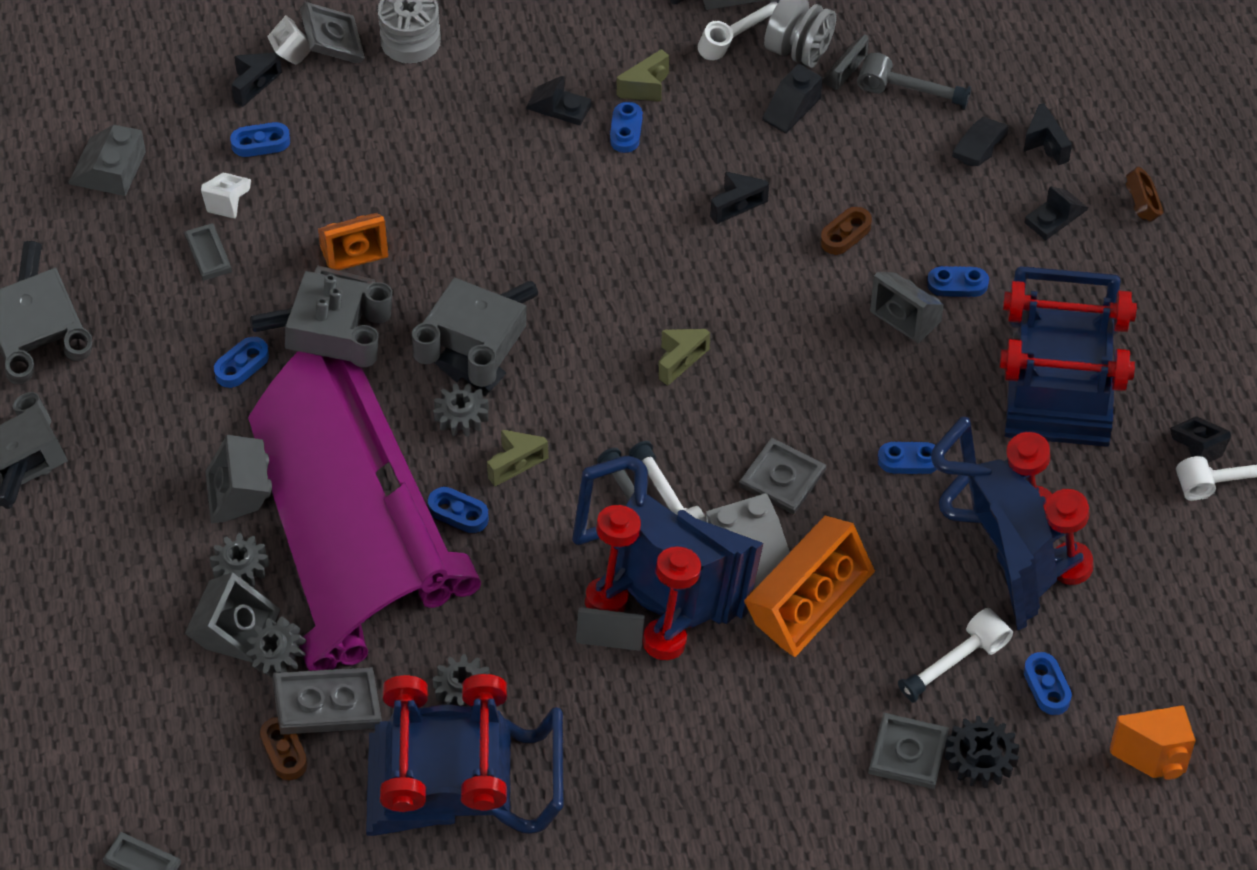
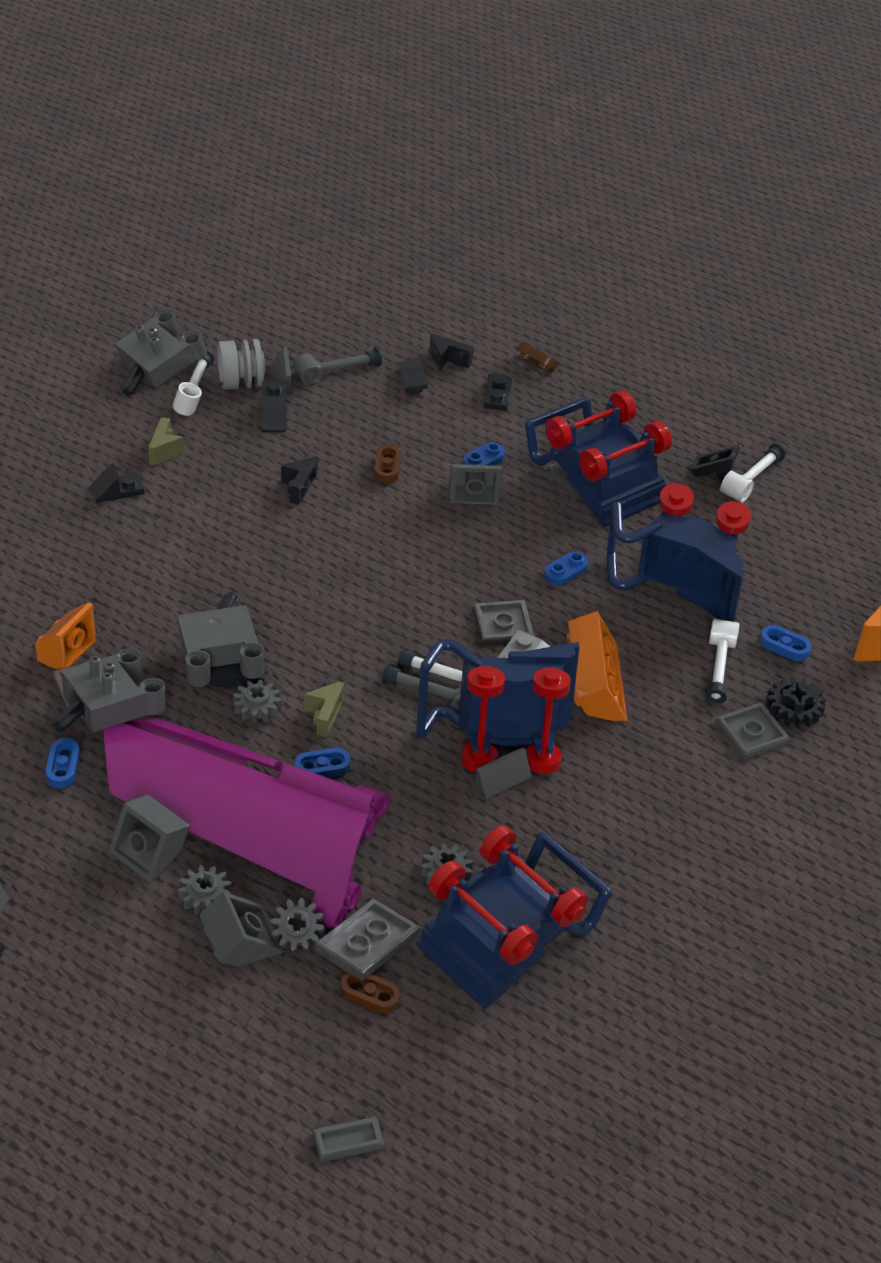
camera: 45 degrees left, 10 degrees down
blue plate [610,102,643,153] -> none
olive slope [658,329,710,386] -> none

